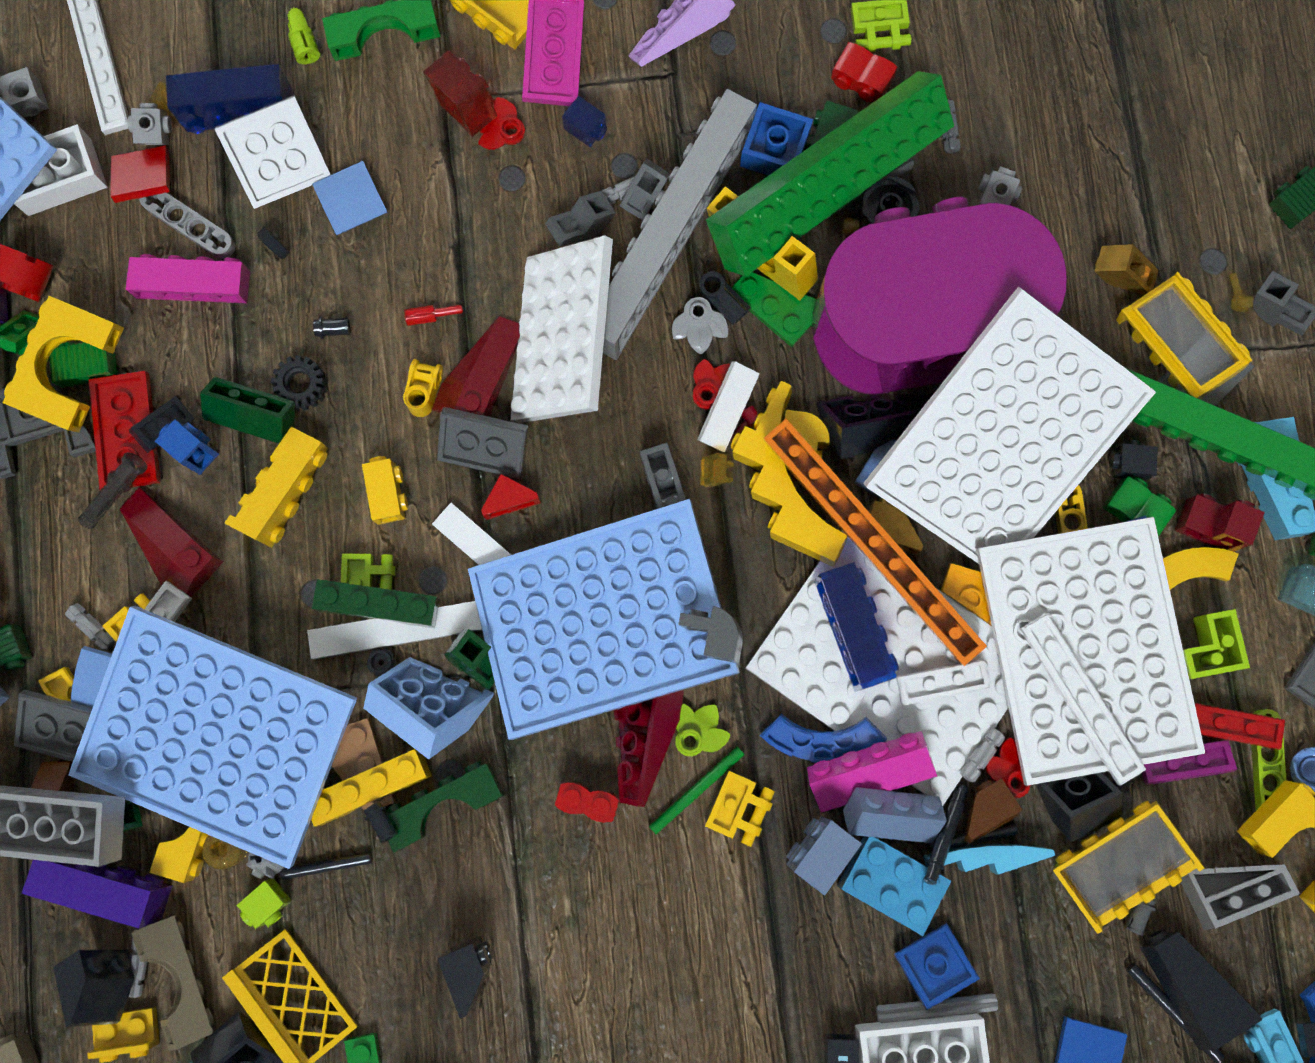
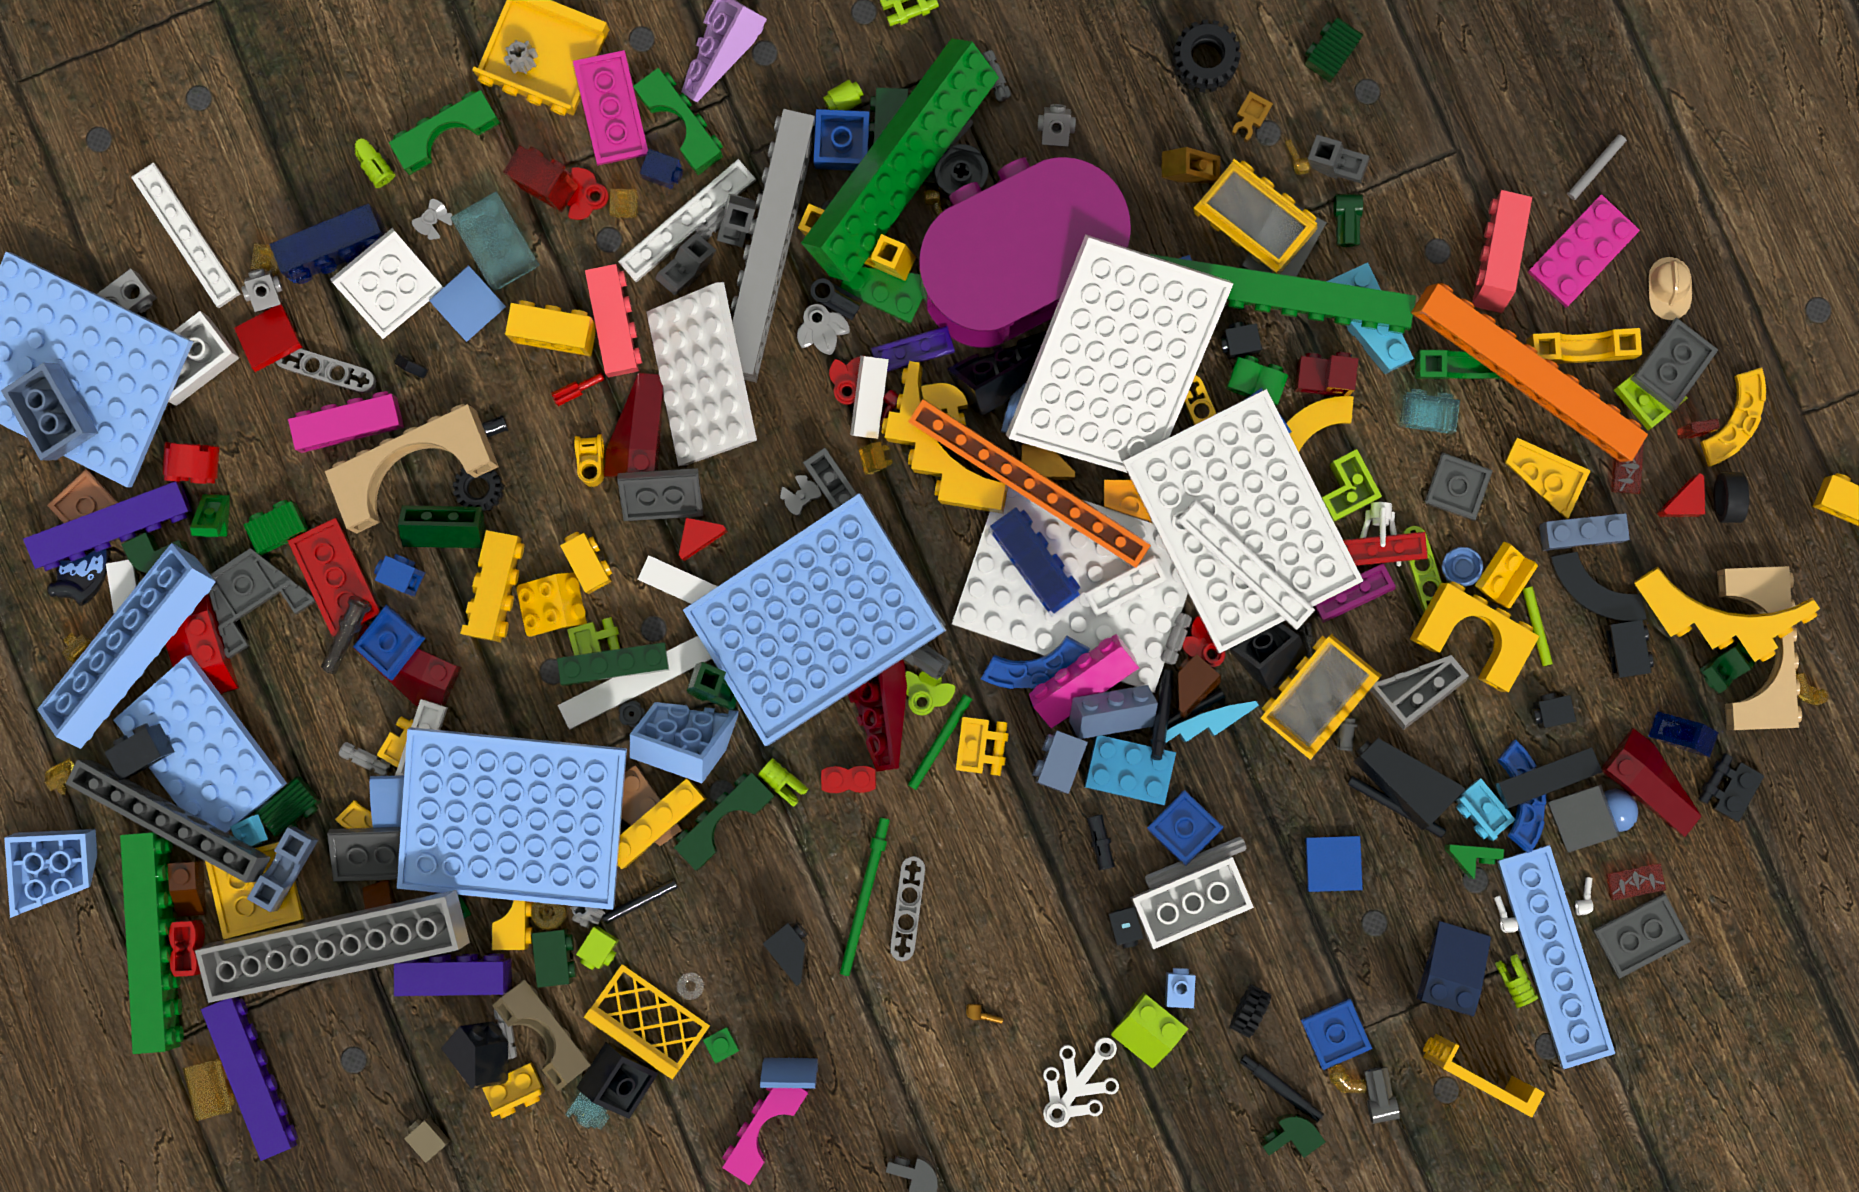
camera: 15 degrees left, 5 degrees up
yellow arch [3,296,124,433] -> none
black plate [128,396,195,453] -> none
black pin [364,802,398,844] -> none
dark grey brick [678,606,743,663] -> none
red brick [831,42,897,102] -> none
none -> tan arch [325,404,499,534]
none -> blue tile [353,605,425,680]
none -> light grey piece [411,199,452,240]
none -> clear light blue brick [450,191,540,291]
none -> yellow brick [505,300,596,357]
none -> yellow bracket [517,573,587,637]
none -> dark green brick [532,928,577,988]
none -> coral brick [585,264,642,378]
none -> clear yellow tile [609,189,638,218]
none -> white tile [618,159,756,282]
none -> green arch [633,68,723,175]
none -> clear plate [677,972,704,1000]
none -> lime hinge [757,758,808,807]
none -> light grey piece [780,475,822,516]
none -> lime brick [822,80,864,111]
none -> green bar [839,817,890,976]
none -> dark purple tile [871,326,955,372]
none -> light grey beam [890,856,925,961]
none -> dark grey piece [903,643,950,680]
none -> black pin [1086,814,1116,871]
none -> black tyre [1172,19,1241,93]
none -> pearl gold plate [1232,91,1273,142]
none -> dark green piece [1333,194,1363,247]
none -> white plant [1360,502,1401,566]

